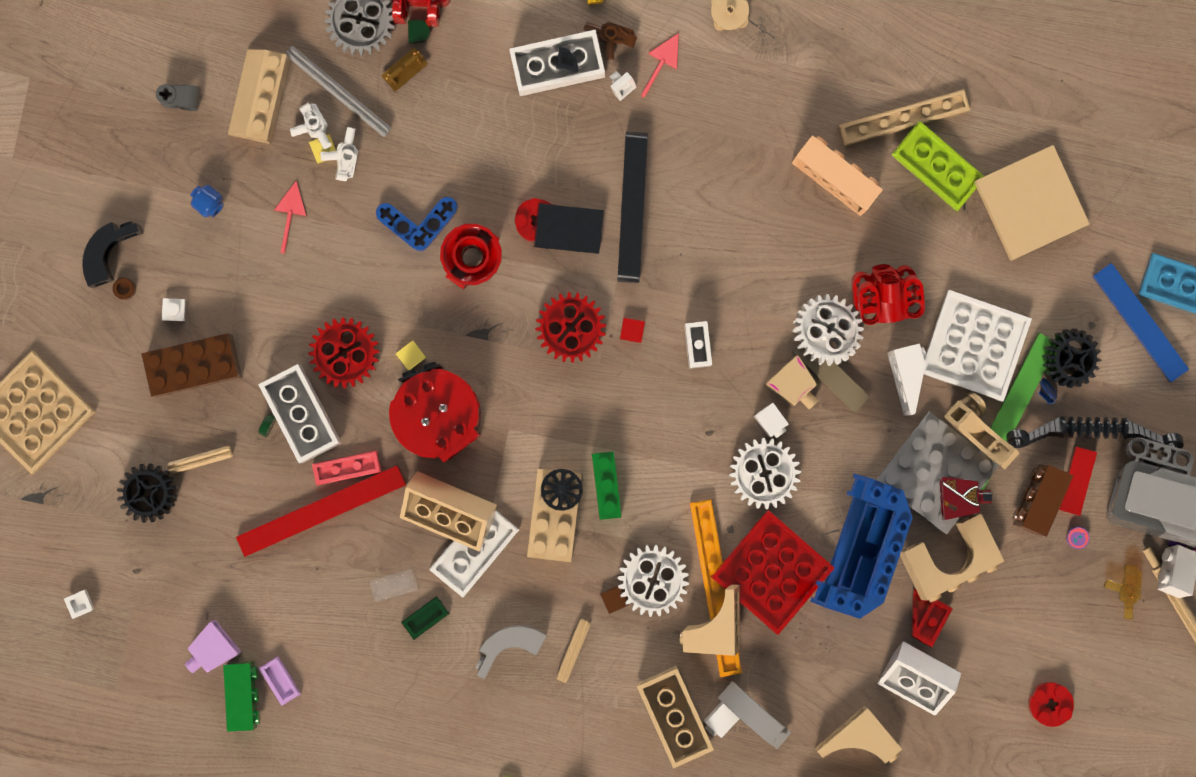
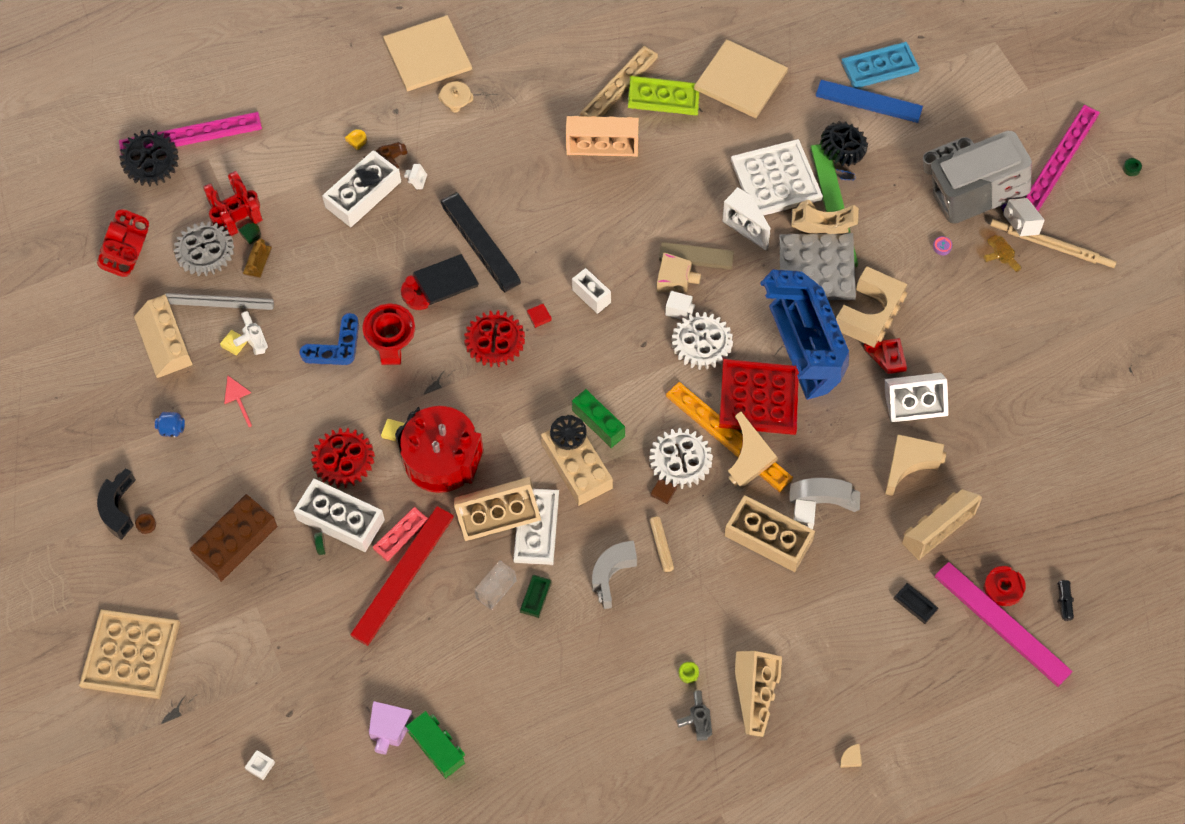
camera: 25 degrees left, 25 degrees down
black gear [117,463,178,523] -> none
dark grey piece [156,84,200,111] -> none
white plate [162,298,187,322] -> none
tan axle [168,446,233,474] -> none
lavender tile [259,656,301,706] -> none
white piece [290,102,331,149] -> none
coral piece [641,33,679,97] -> none
white gear [792,294,864,366] -> none
red piece [851,264,925,325] -> none
dark red torso [939,477,992,520] -> none
black piece [1006,416,1184,449] -> none
reddish brown brick [1012,464,1074,537] -> none
red plate [1028,682,1074,727] -> none
red tile [1059,446,1097,516] -> none

